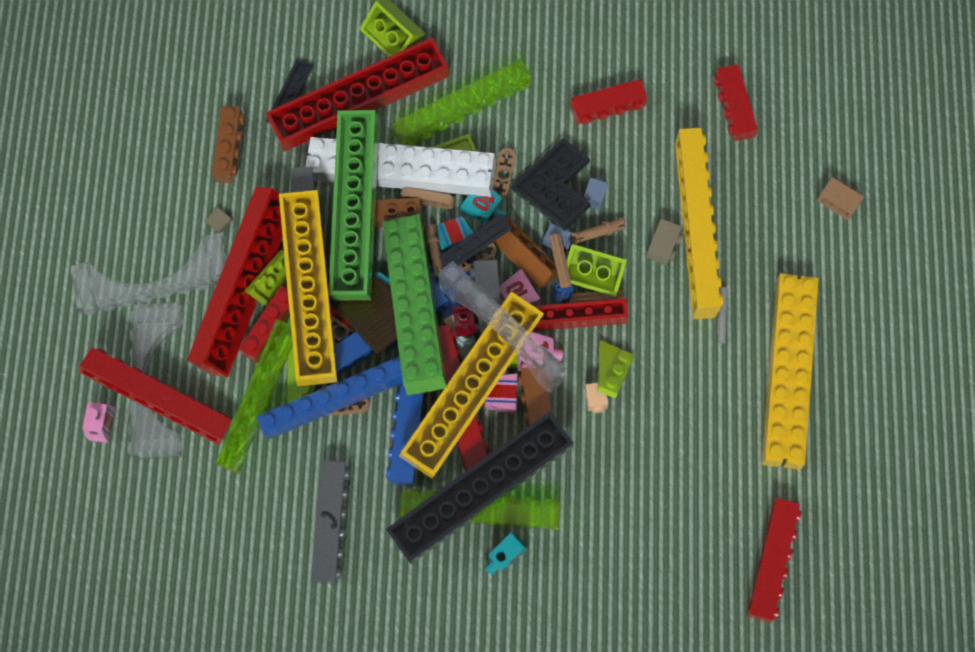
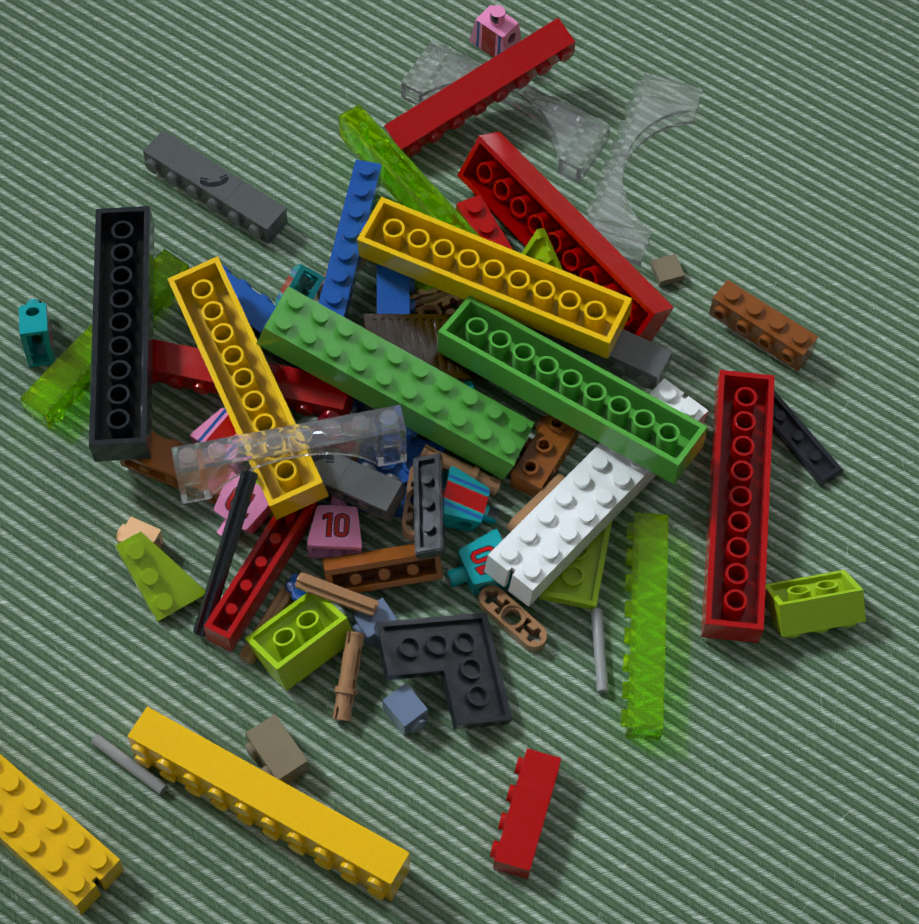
camera: 120 degrees right, 10 degrees down
none -> black axle [193,469,258,637]
none -> teal torso [275,264,325,306]
none -> light grey bar [591,608,609,694]

